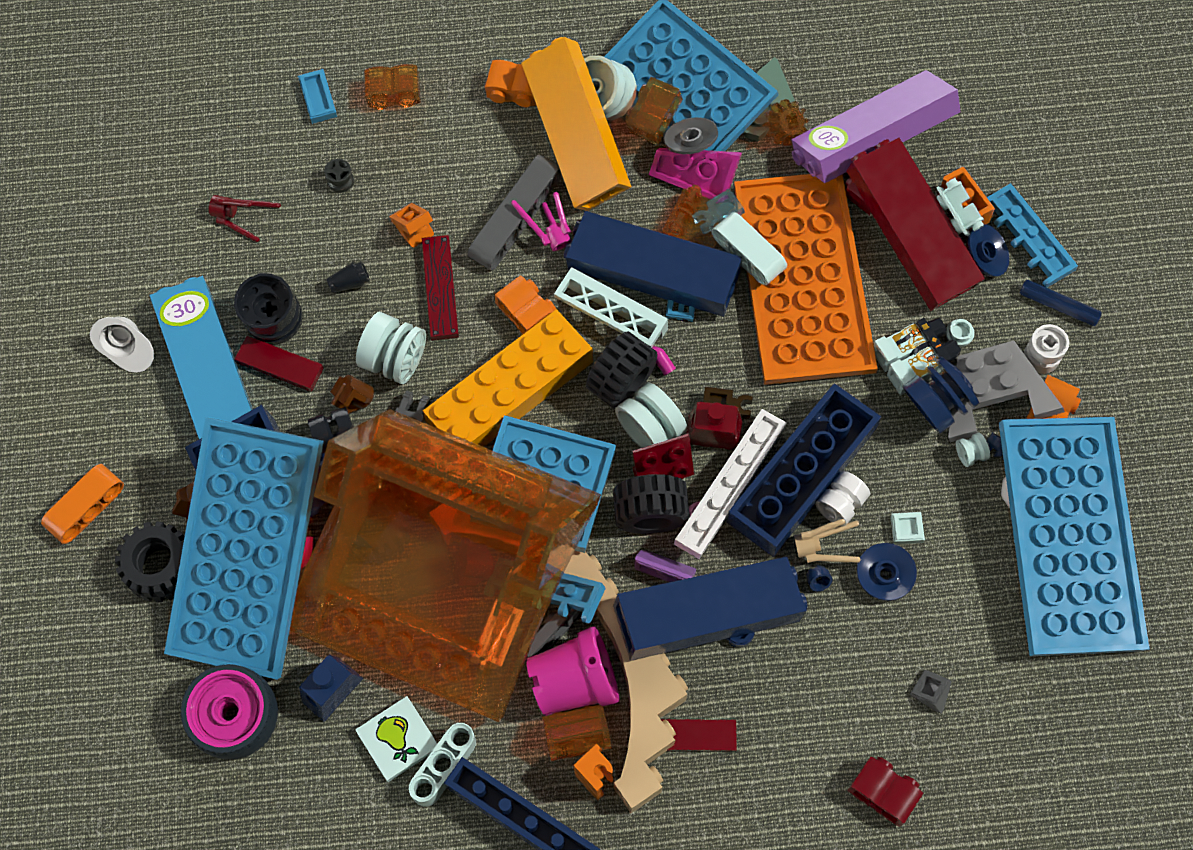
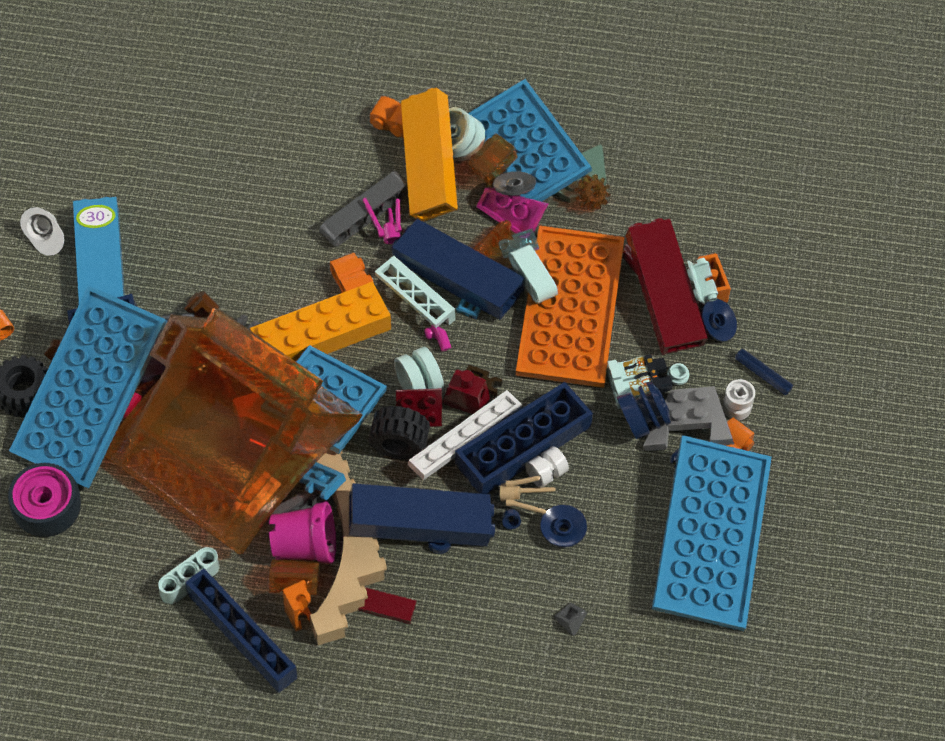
camera: 10 degrees right, 10 degrees down
dark red plant [209,195,281,242] -> none
black wheel [234,273,303,345] -> none
dark red tile [234,336,324,392] -> none
dark azure tile [298,69,337,124] -> none
dark blue torso [299,654,363,722] -> none
pearl dark grey wheel [324,159,354,193] -> none
black cone [326,261,370,293] -> none
light aqua tile [355,696,437,782] -> none
light aqua wheel [356,312,426,384] -> none
clear orange brick [364,64,421,110] -> none
orange slope [389,203,434,248] -> none
dark red tile [422,235,459,341] -> none
black tyre [586,331,658,409] -> none
medium lavender slope [635,549,696,582] -> none
brick [791,70,961,183] -> none
dark red brick [847,757,924,827] -> none
light aqua tile [891,512,925,544] -> none
light aqua wheel [956,433,990,467] -> none
dark azure hinge [987,183,1078,288] -> none

